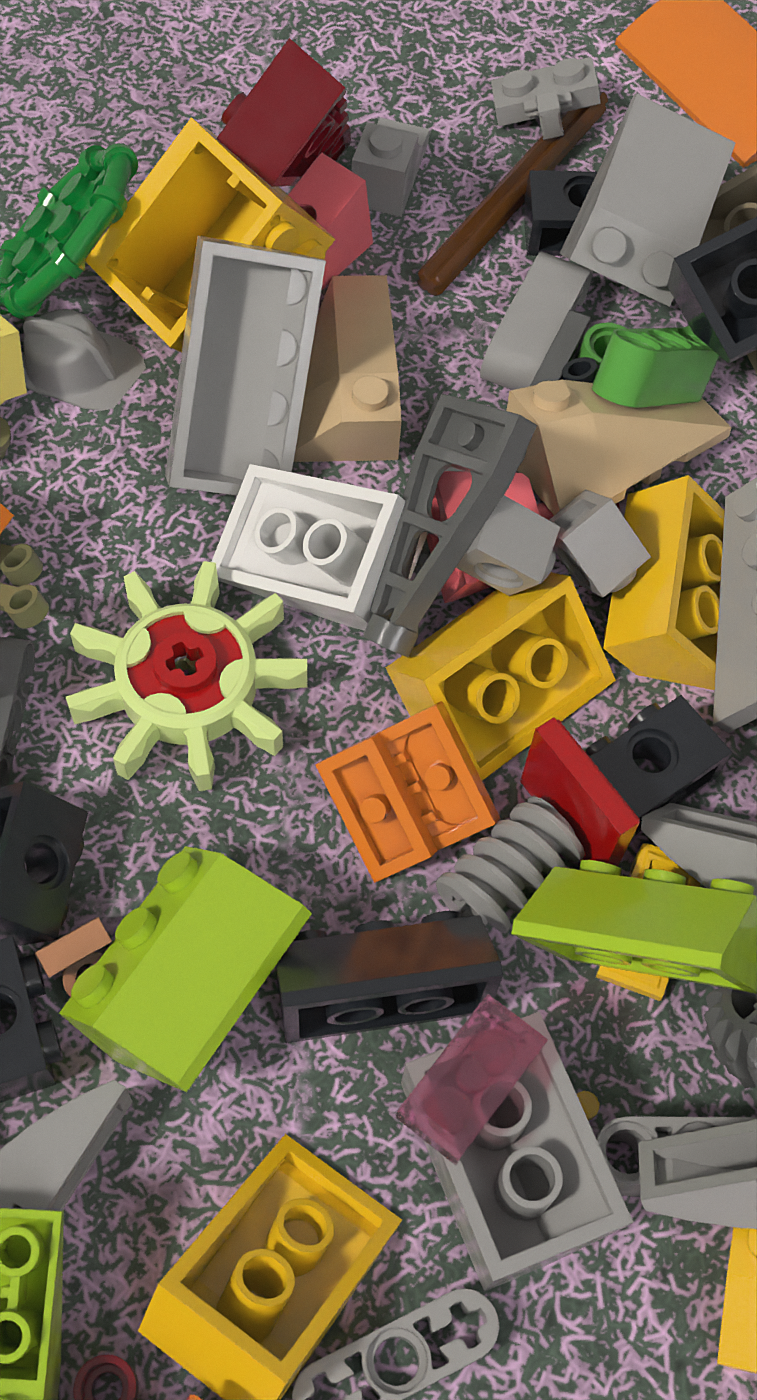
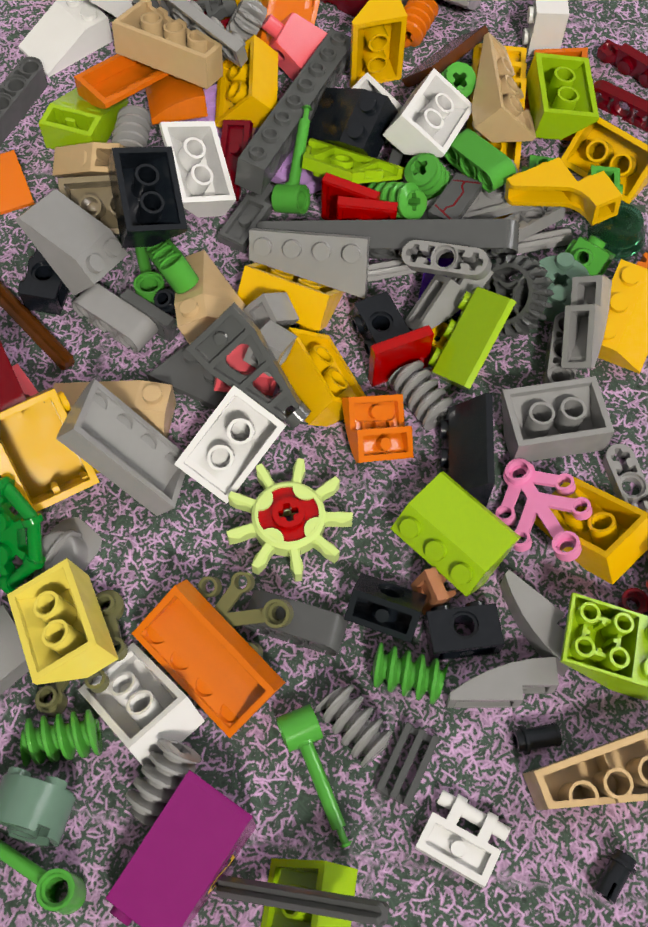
camera: 75 degrees left, 0 degrees up
clear pink plate [396,994,548,1166] -> none
none -> bright pink plant [495,458,592,562]

